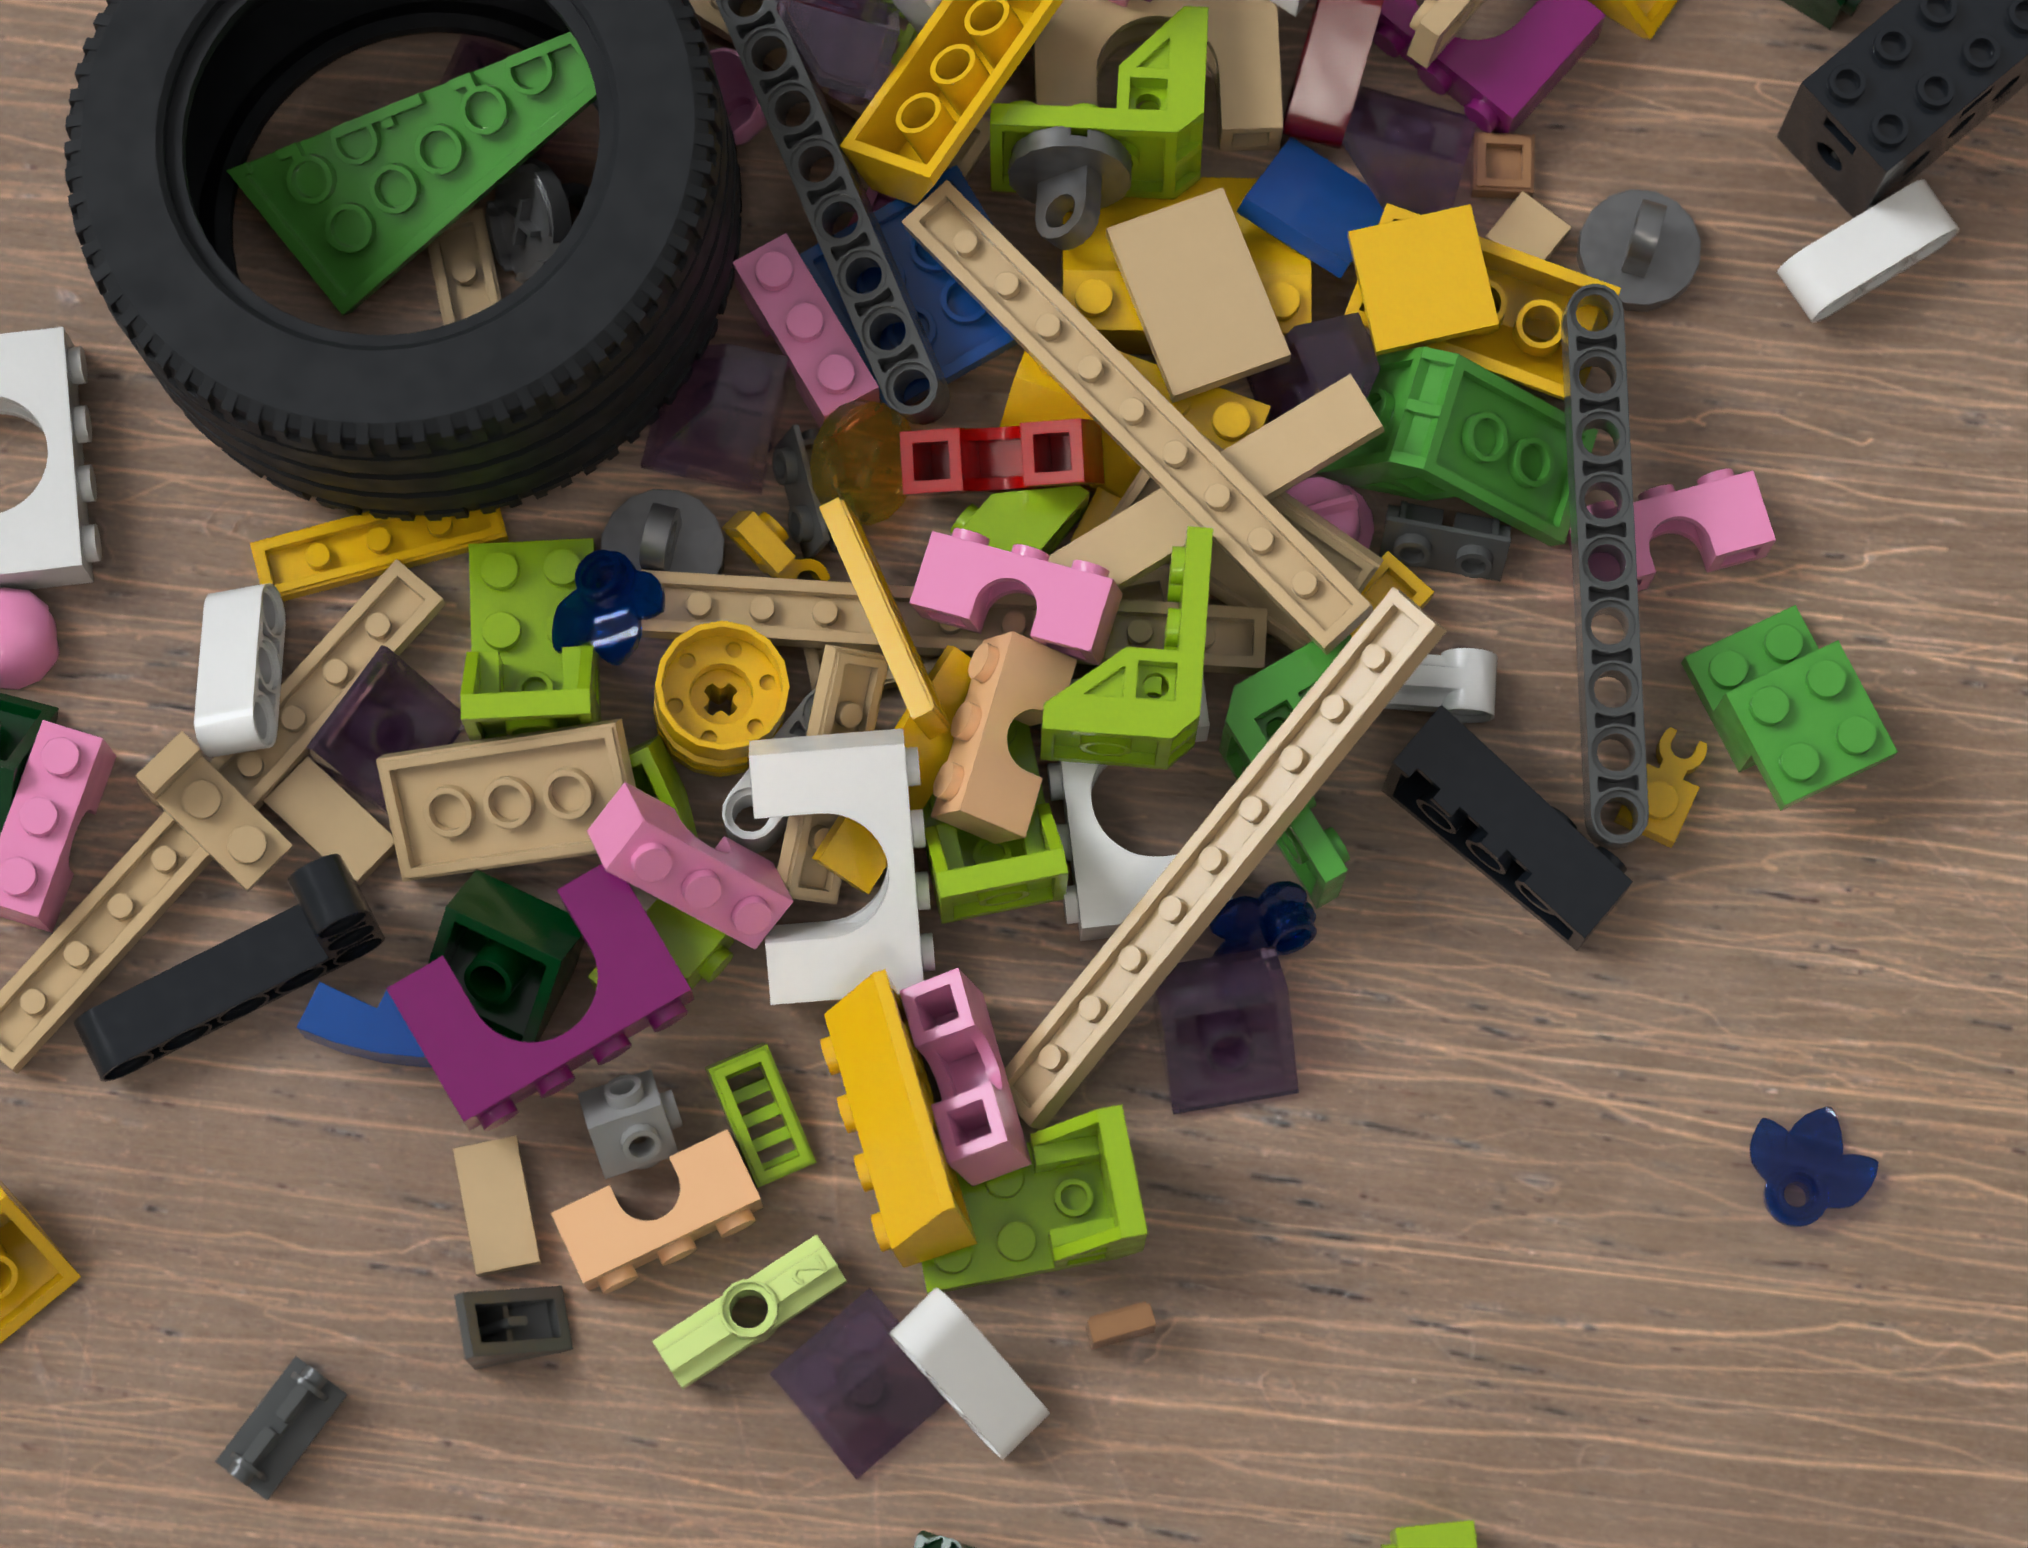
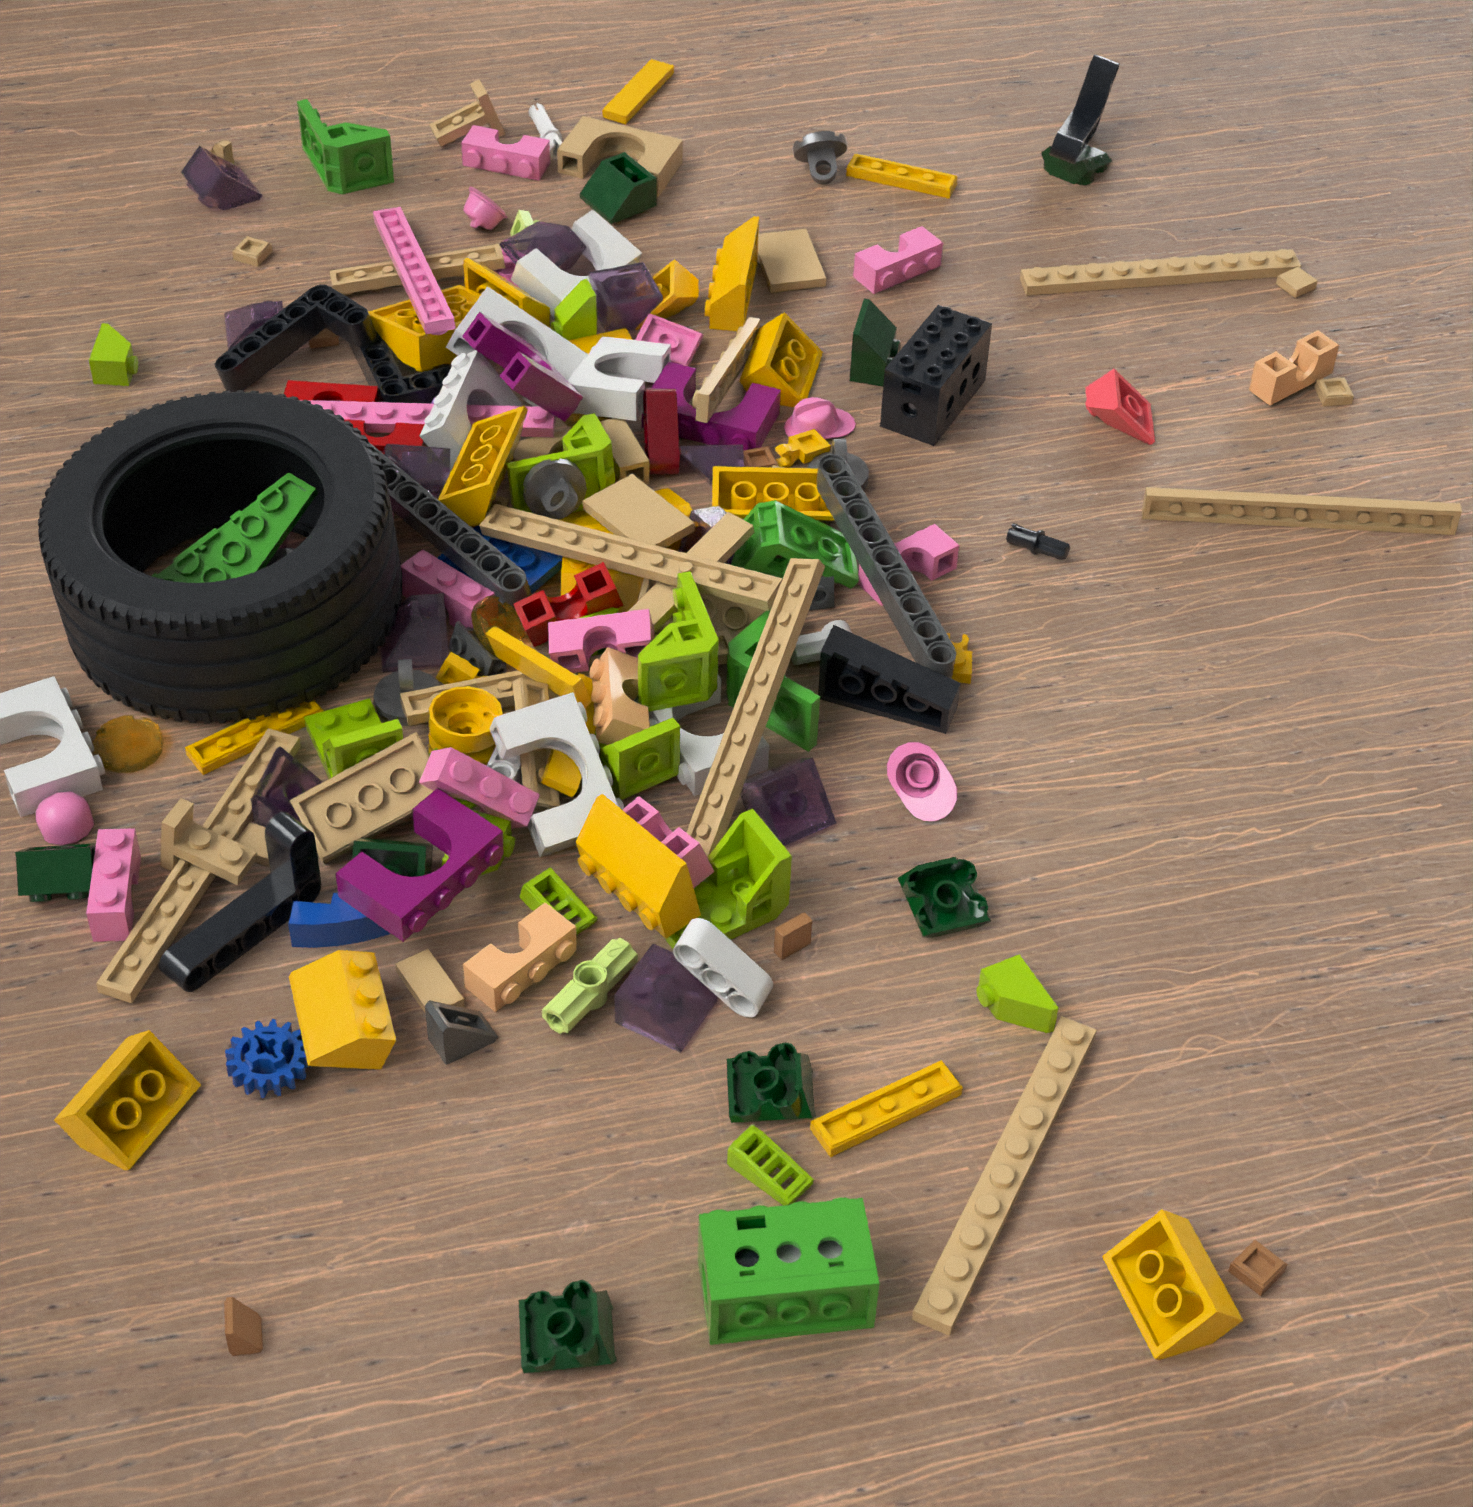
camera: 20 degrees left, 30 degrees down
white beam [194,583,286,758] -> none
dark grey hinge [215,1356,348,1501] -> none
clear blue plate [552,550,665,666] -> none
light grey brick [578,1069,683,1179] -> none
clear blue plate [1209,881,1317,965] -> none
blue tile [1236,137,1394,279] -> none
yellow tile [1347,204,1499,356] -> none
bright green bracket [1681,605,1898,811] -> none
clear blue plate [1750,1106,1878,1228] -> none
white beam [1777,179,1959,323] -> none
none -> clear yellow tile [92,715,164,773]
none -> blue gear [225,1019,311,1098]
none -> yellow slope [289,950,396,1070]
none -> yellow plate [775,429,831,468]
none -> bright pink piece [784,397,856,439]
none -> bright pink piece [887,742,957,821]
none -> dark green slope [898,857,991,938]
none -> black axle [1006,523,1070,560]

